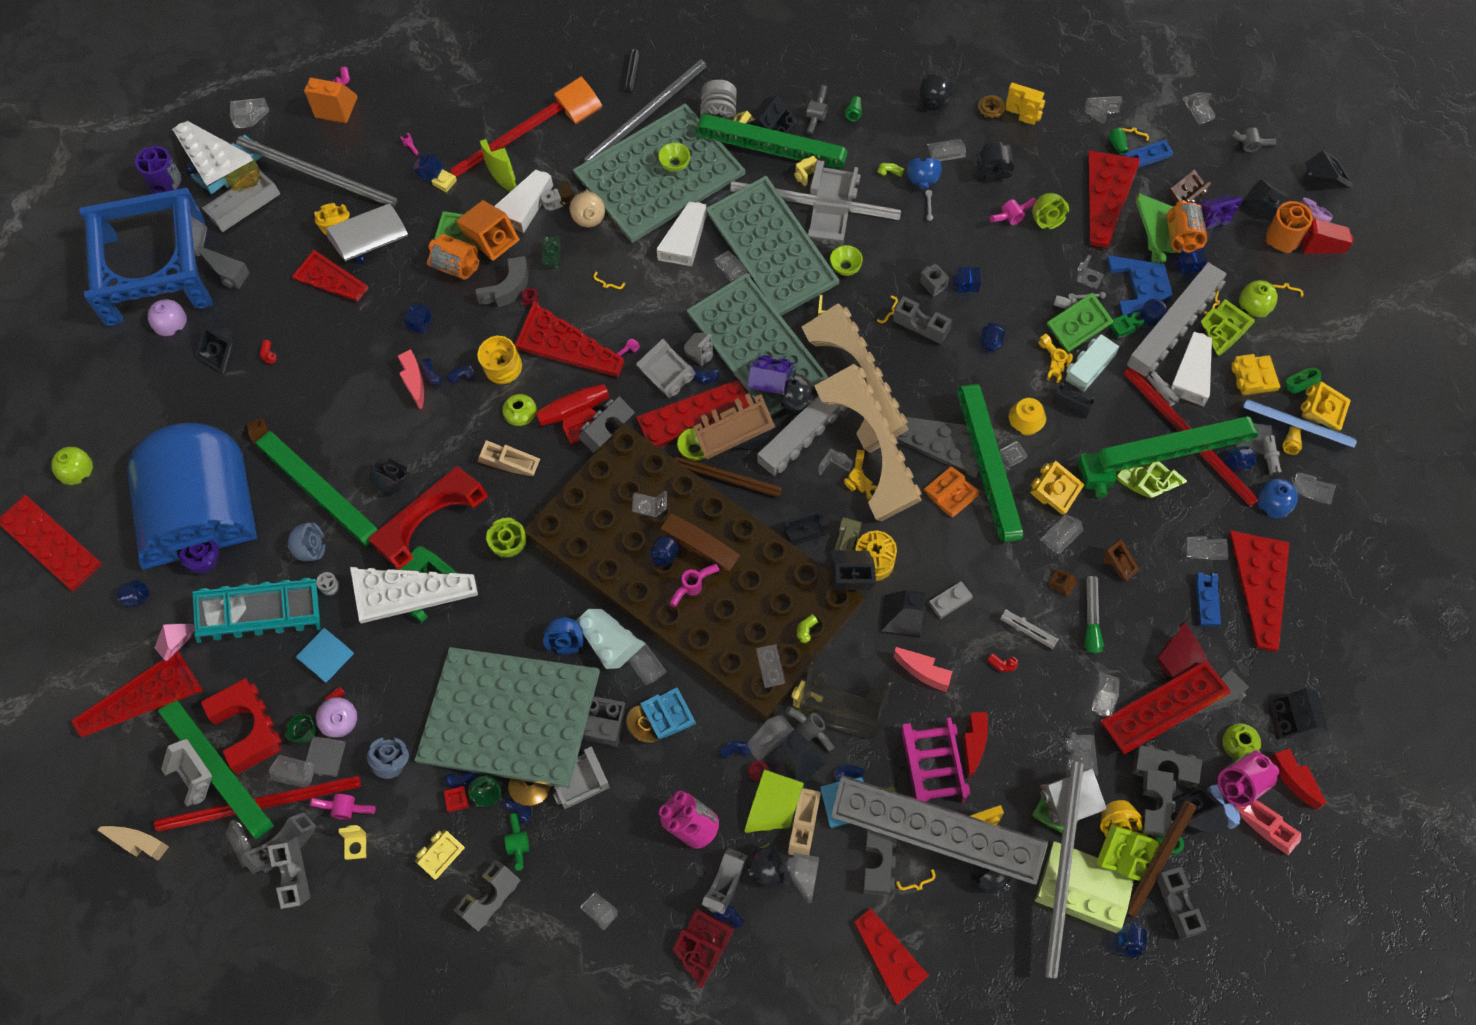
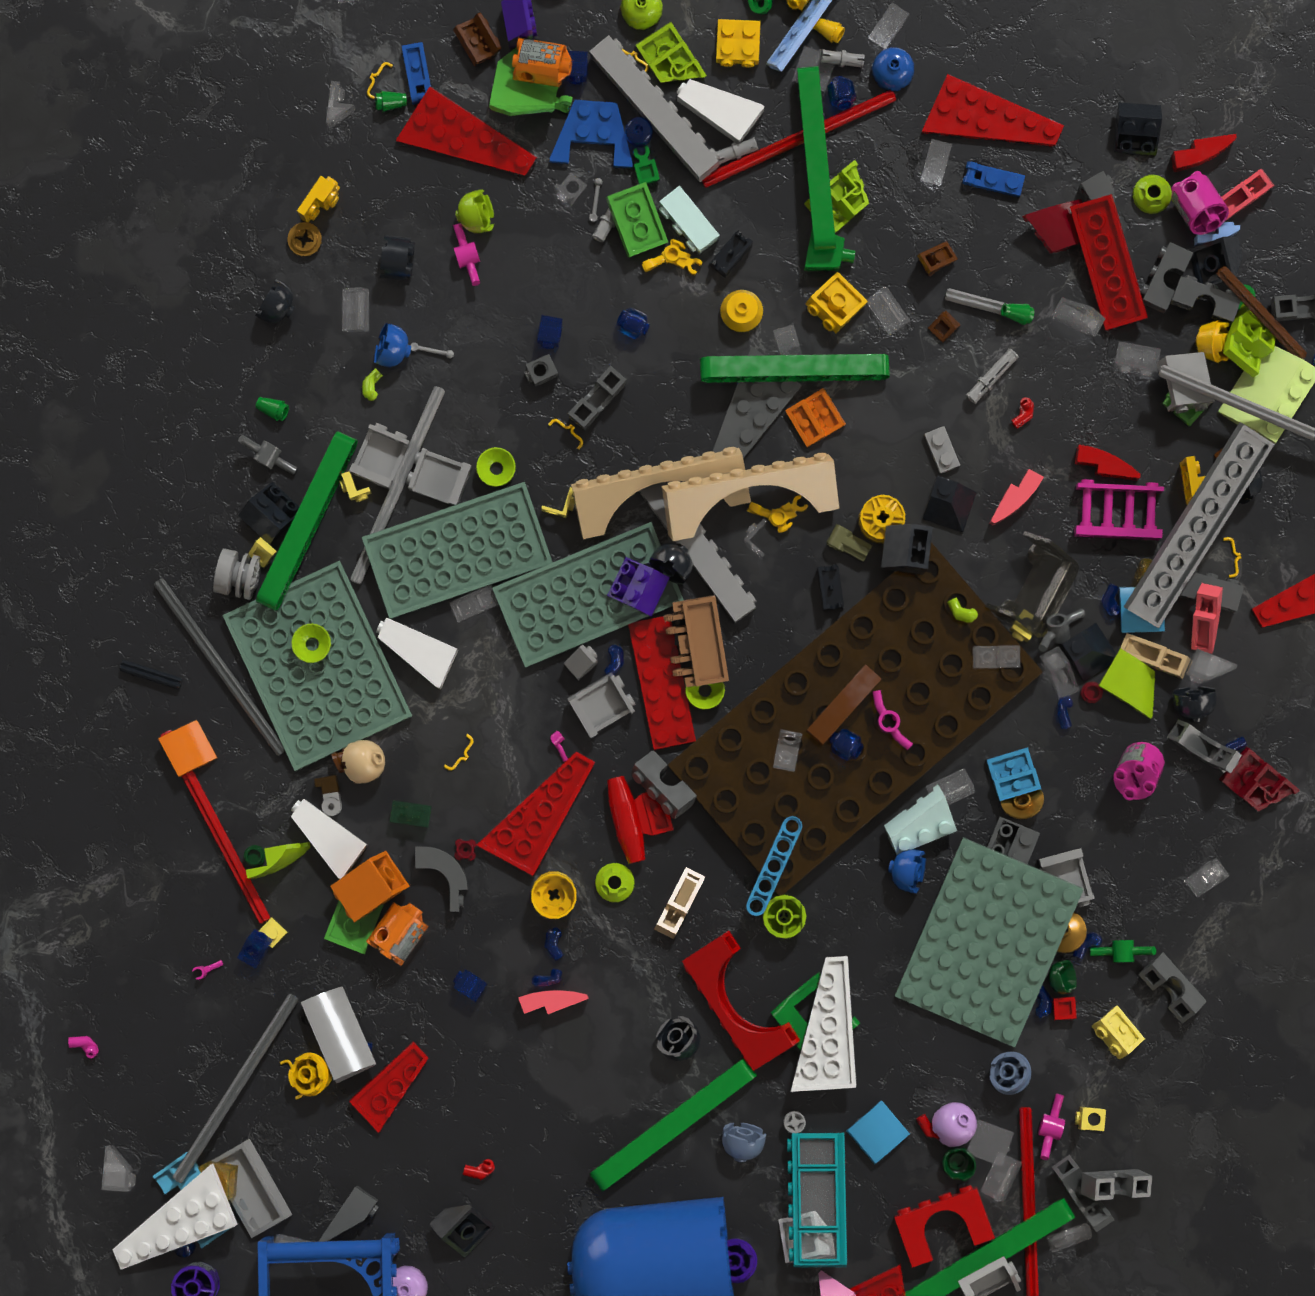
camera: 80 degrees left, 20 degrees up
reddish brown slope [246,418,269,444] -> none
orange slope [304,78,357,123] -> none
reddish brown axle [675,456,782,497] -> none
none -> dark azure beam [746,816,802,916]
none -> coral slope [1191,583,1223,654]

